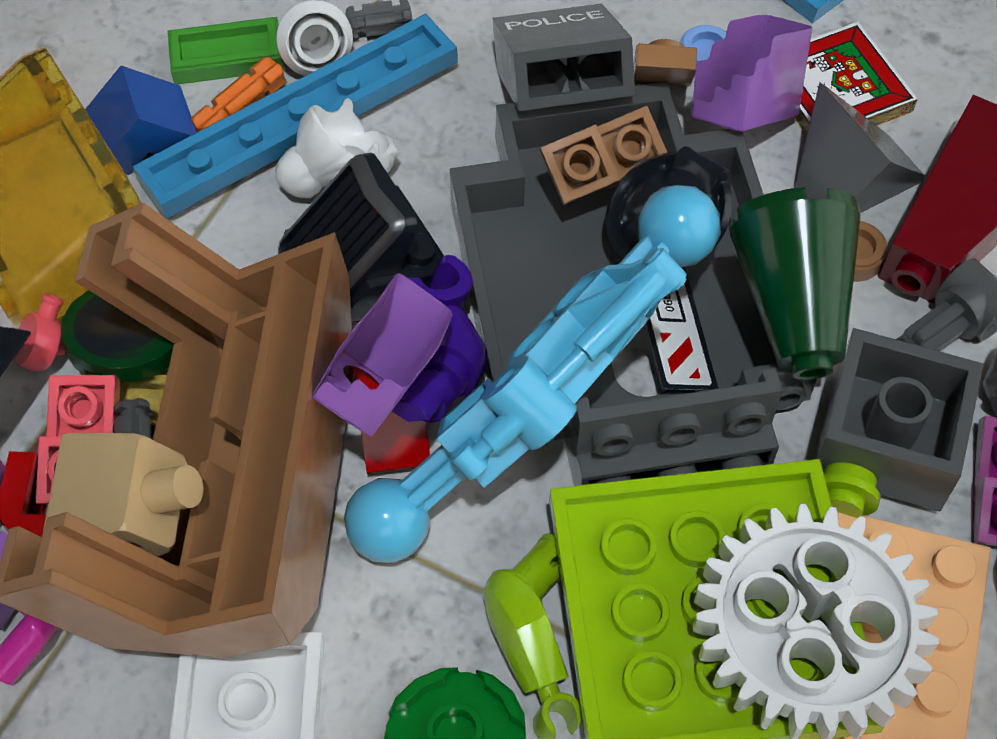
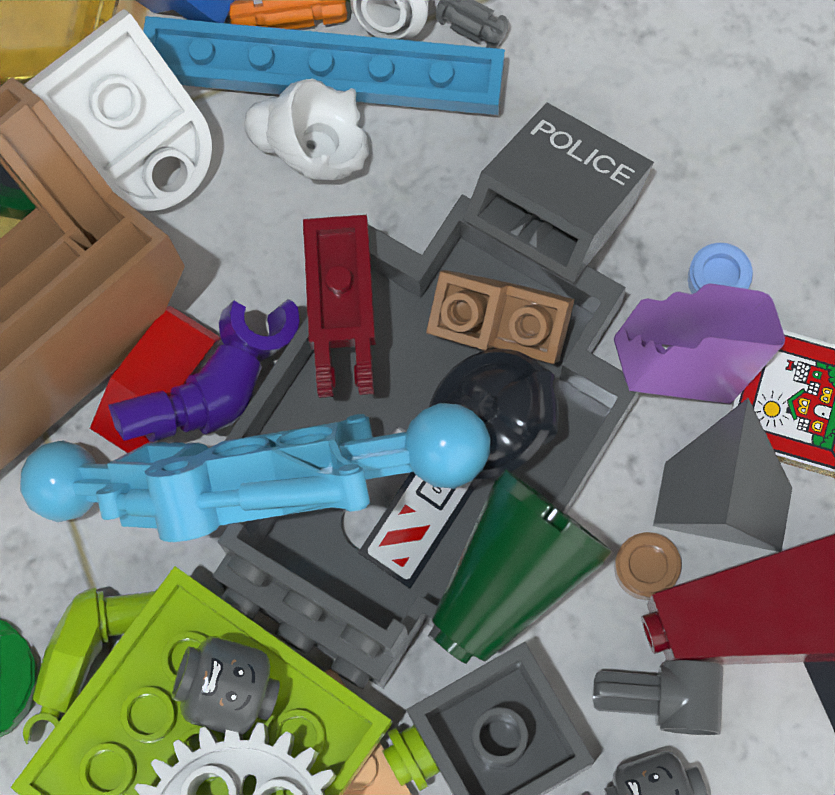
camera: 50 degrees right, 15 degrees up
black piece [278,153,444,322] -> none
medium lavender piece [312,273,453,437] -> none
medium nougat slope [634,39,697,86] -> none
none -> white tile [24,9,212,211]
none -> dark grey head [172,636,280,735]
none -> dark red hinge [303,214,376,398]

